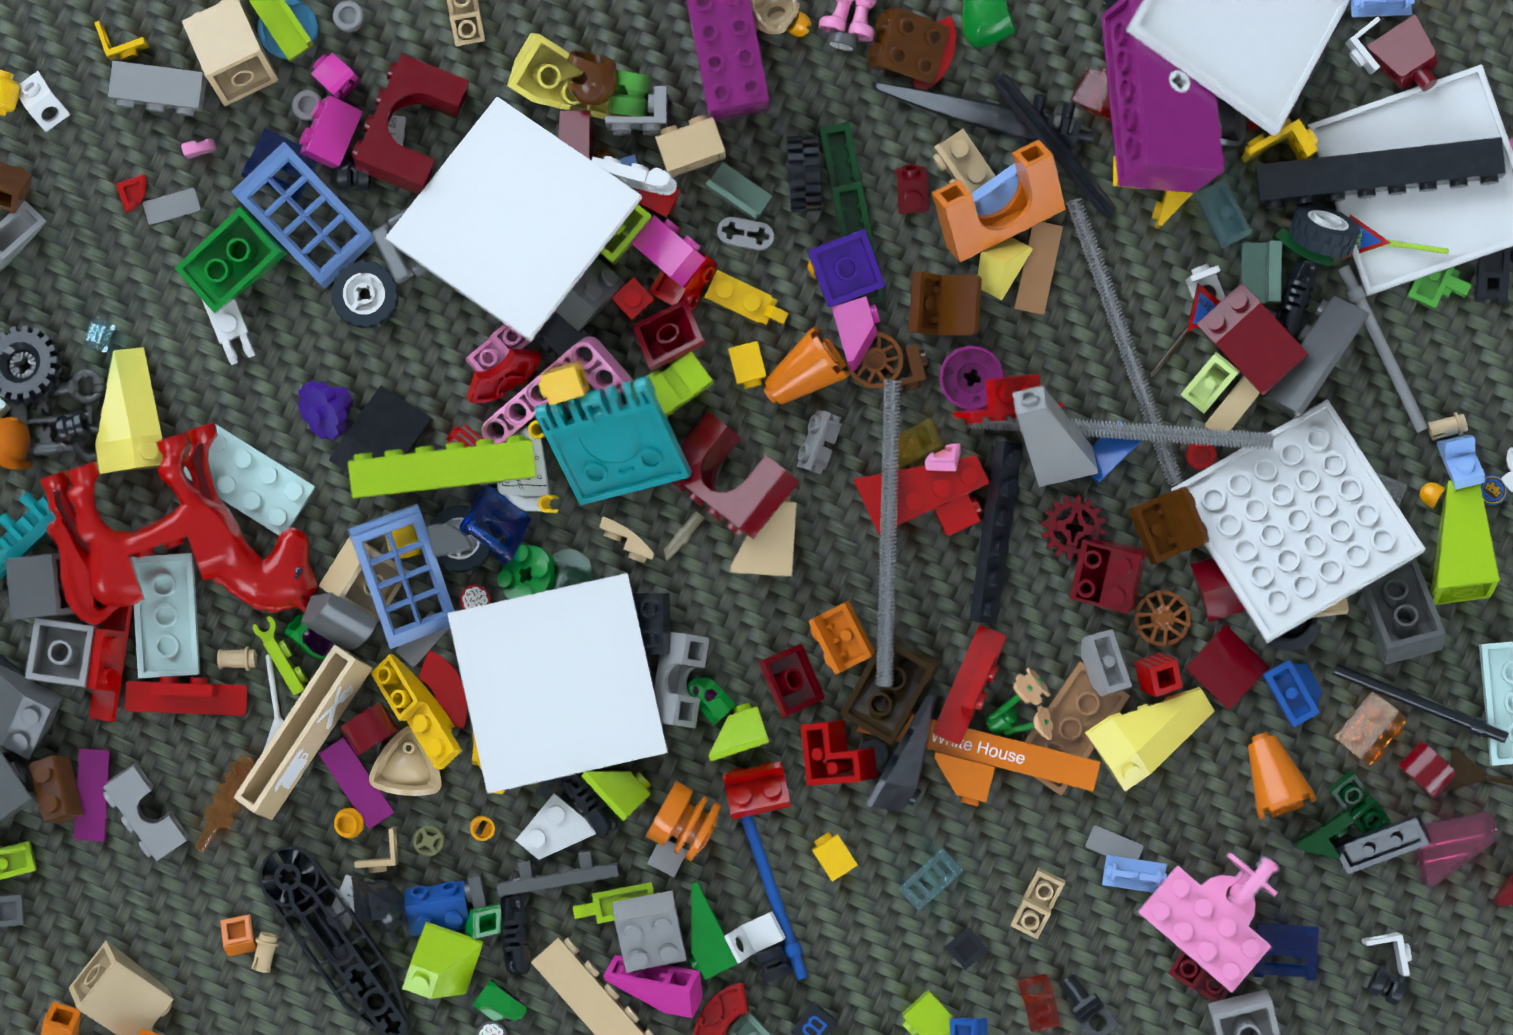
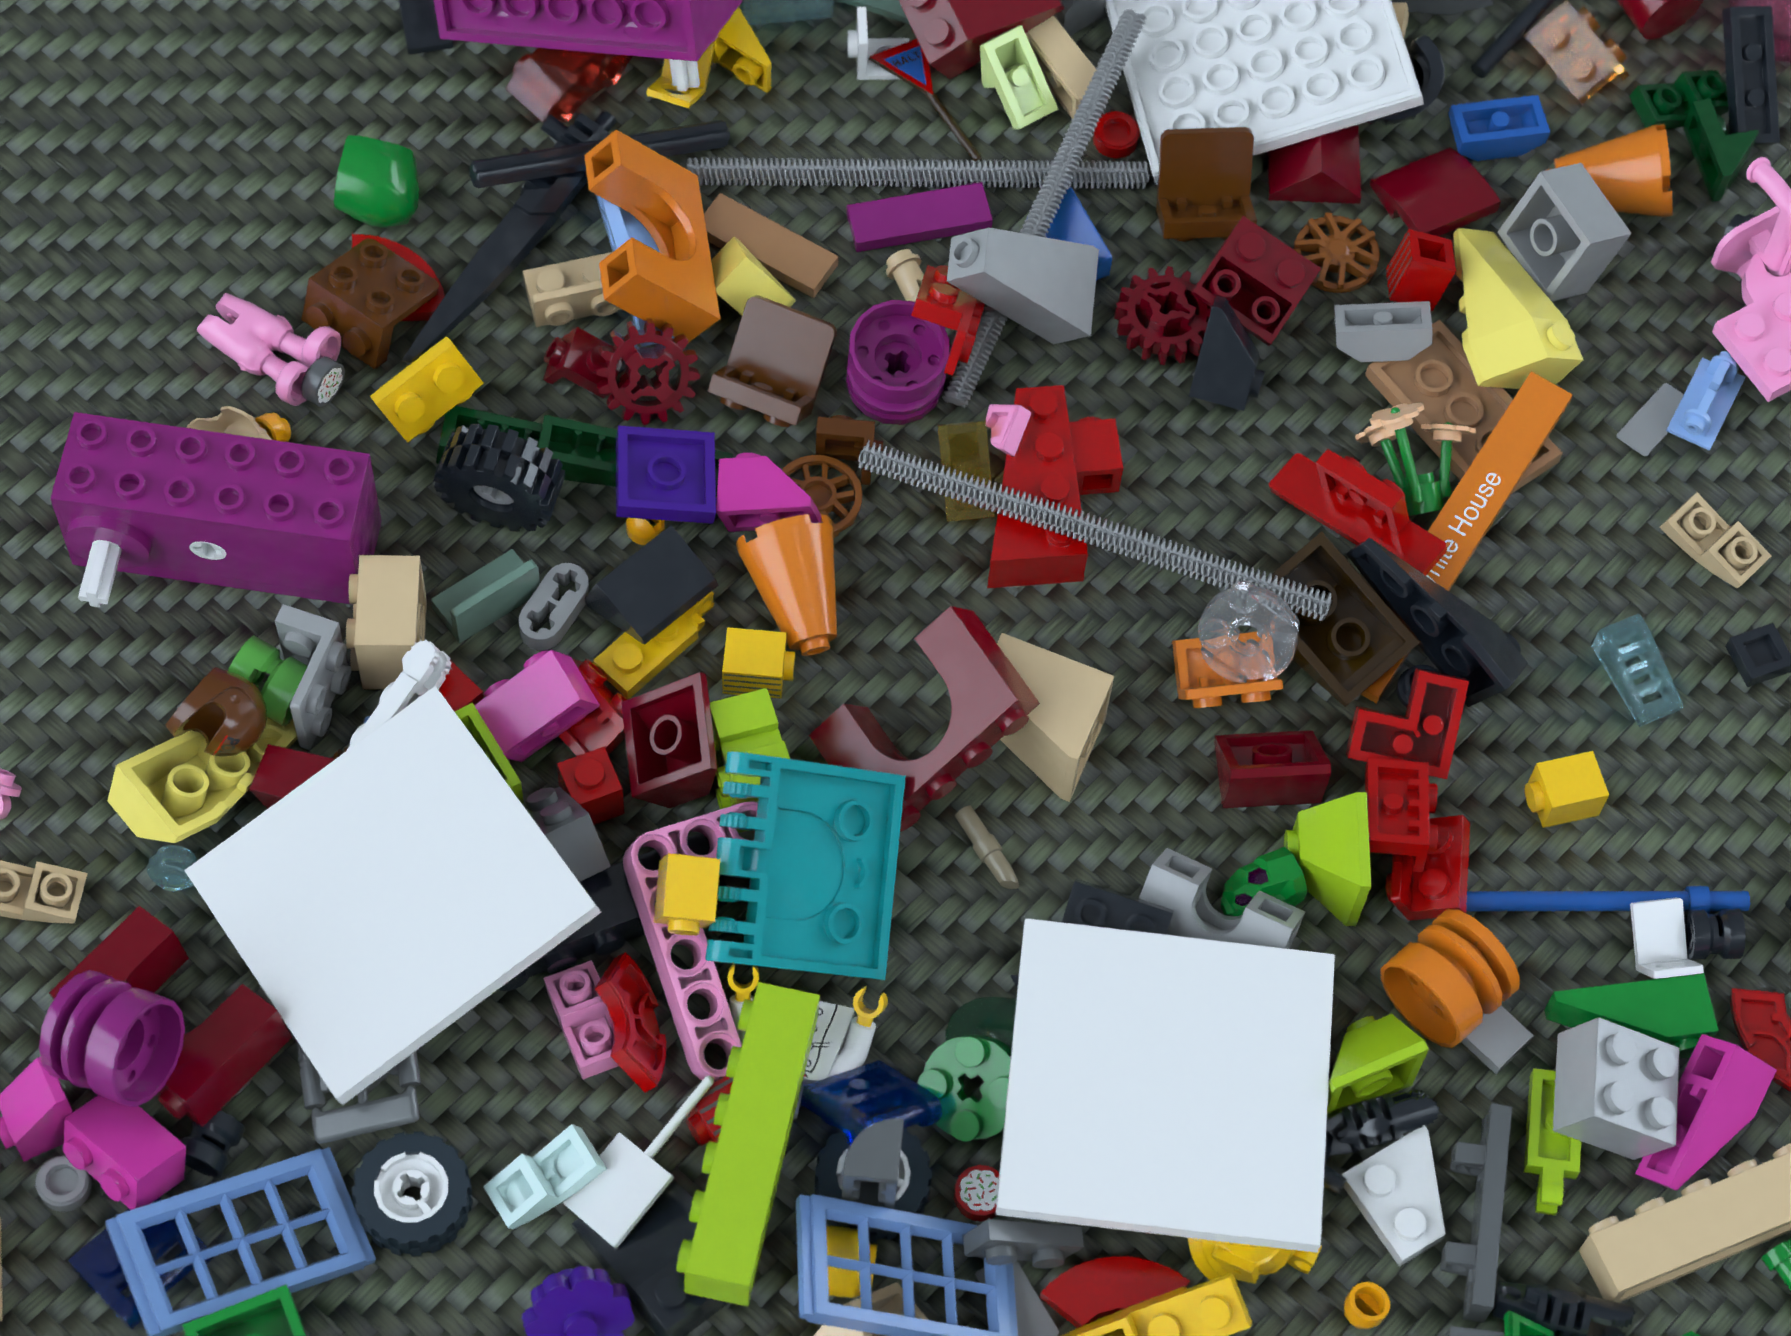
camera: 75 degrees left, 25 degrees down
tan slope [599,517,655,563] -> none
light grey hinge [797,410,842,475] -> none
orange slope [933,751,995,806] -> none
black plate [969,440,1023,625] -> none
none -> magenta wheel [39,970,185,1107]
none -> clear light blue plate [147,845,197,891]
none -> yellow bracket [370,336,484,443]
none -> light aqua slope [483,1124,607,1229]
none -> white piece [562,1076,714,1249]
none -> black slope [585,525,718,645]
none -> dark red gear [594,318,700,425]
none -> magenta tile [846,182,993,252]
none -> tan pin [886,249,924,302]
none -> dark grey plate [963,1219,1084,1269]
none -> black slope [1189,295,1265,411]
none -> clear plate [1198,581,1300,683]
none -> red bracket [1365,758,1438,872]
none -> light grey brick [1497,163,1632,301]

